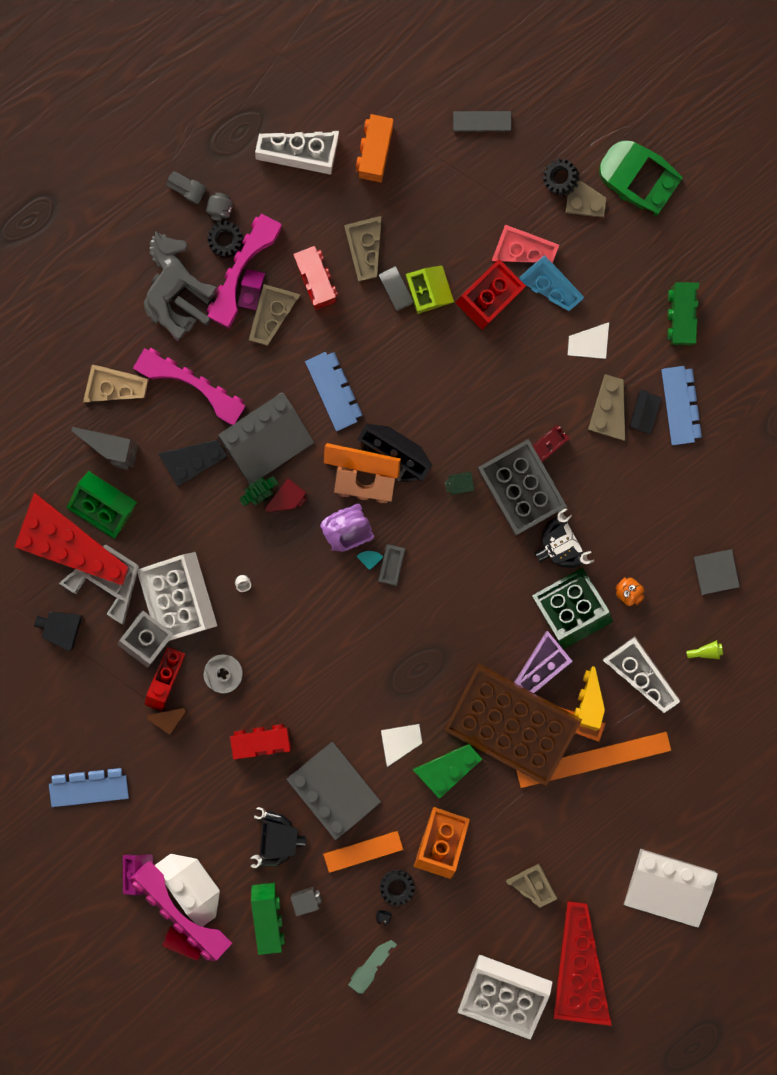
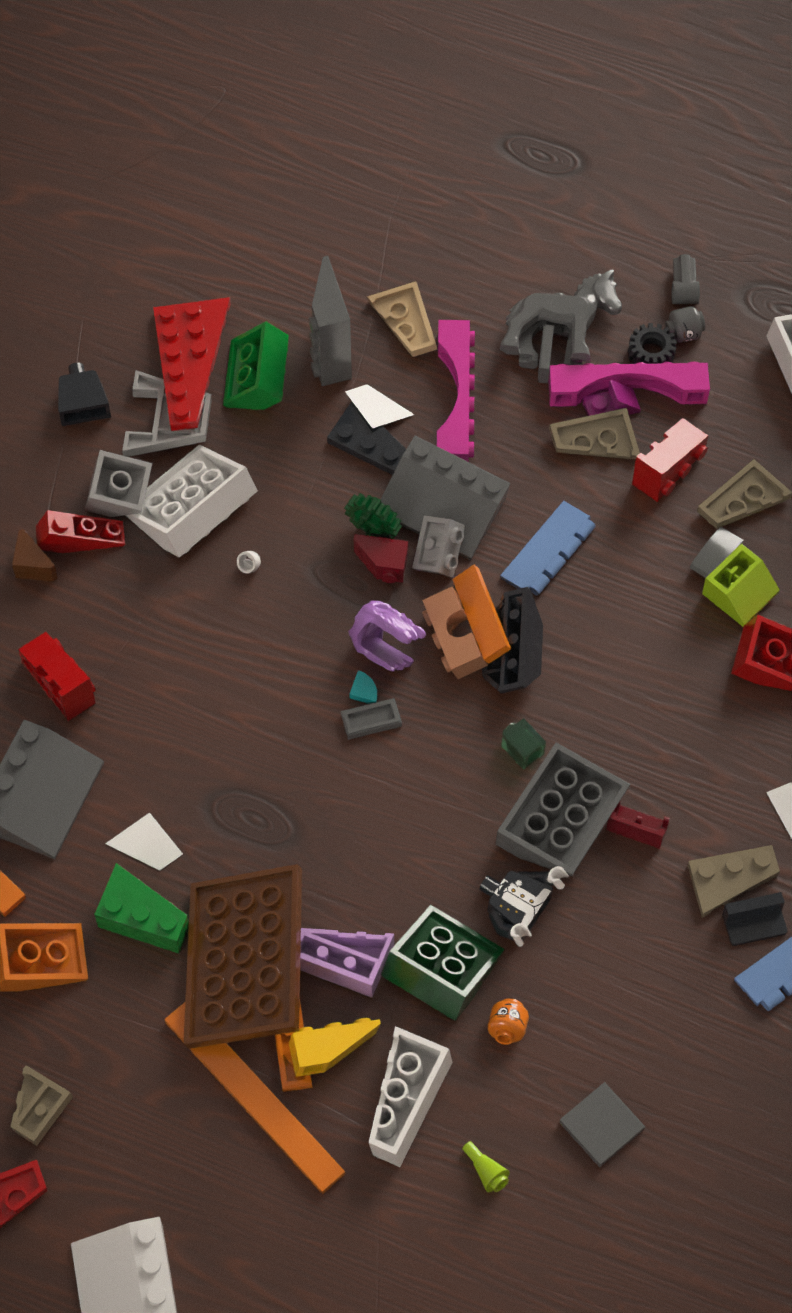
camera: 60 degrees right, 25 degrees down
light grey plate [204,654,243,693] -> none
none -> white sticker [345,385,414,428]
none -> light grey bracket [412,516,465,577]

